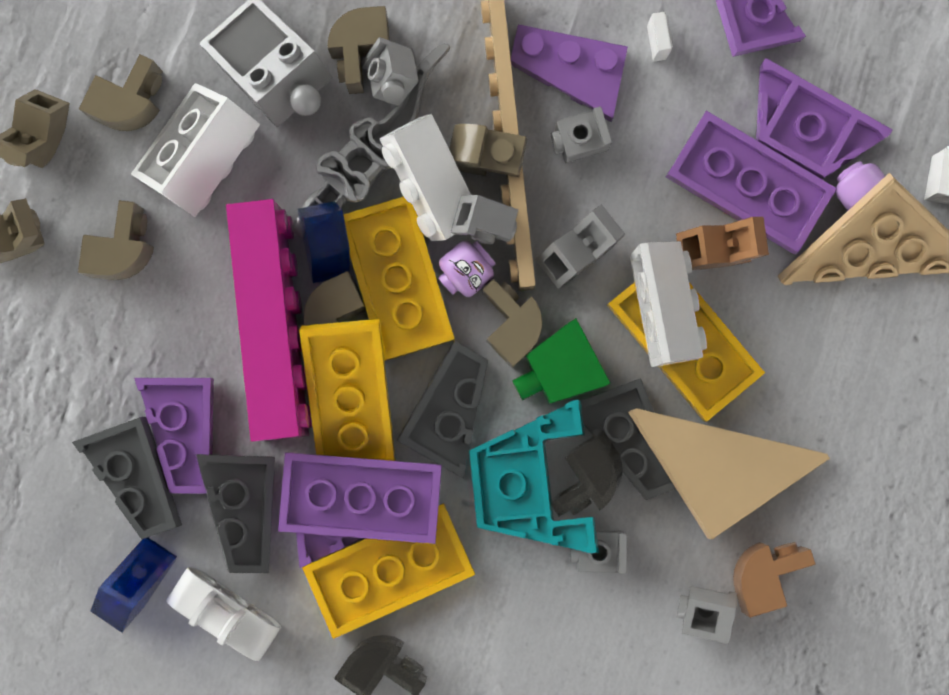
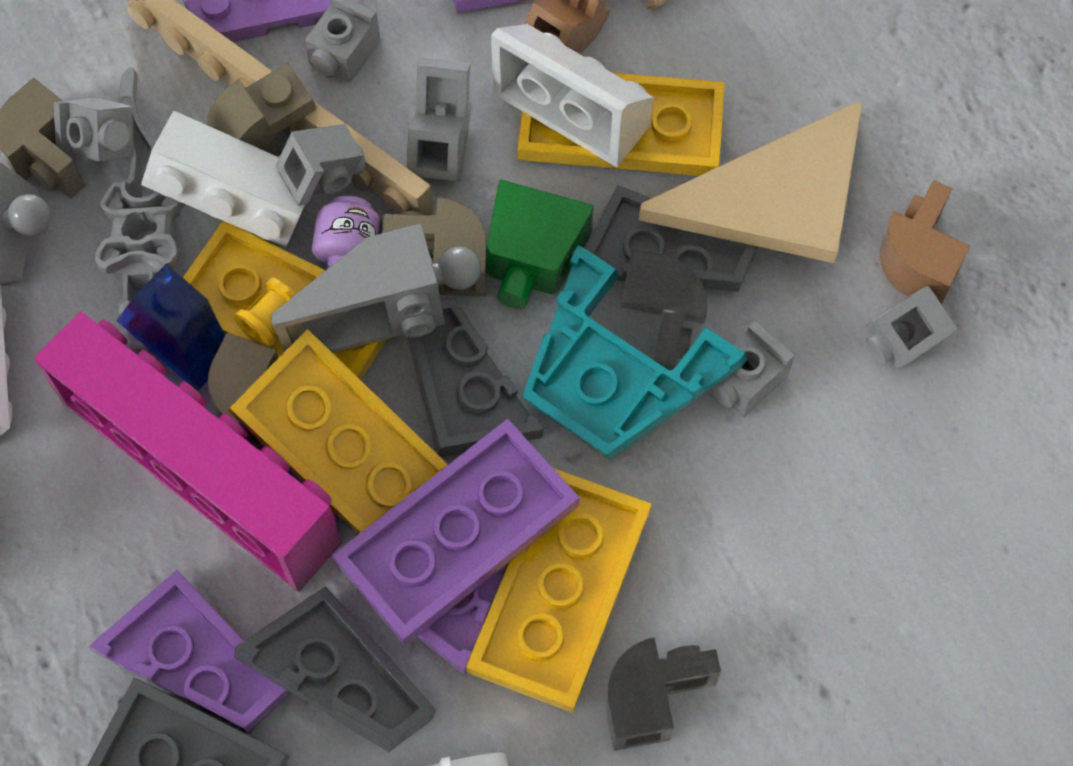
camera: 45 degrees left, 20 degrees down
none -> yellow bush [234,277,296,348]
none -> light grey slope [270,224,481,353]

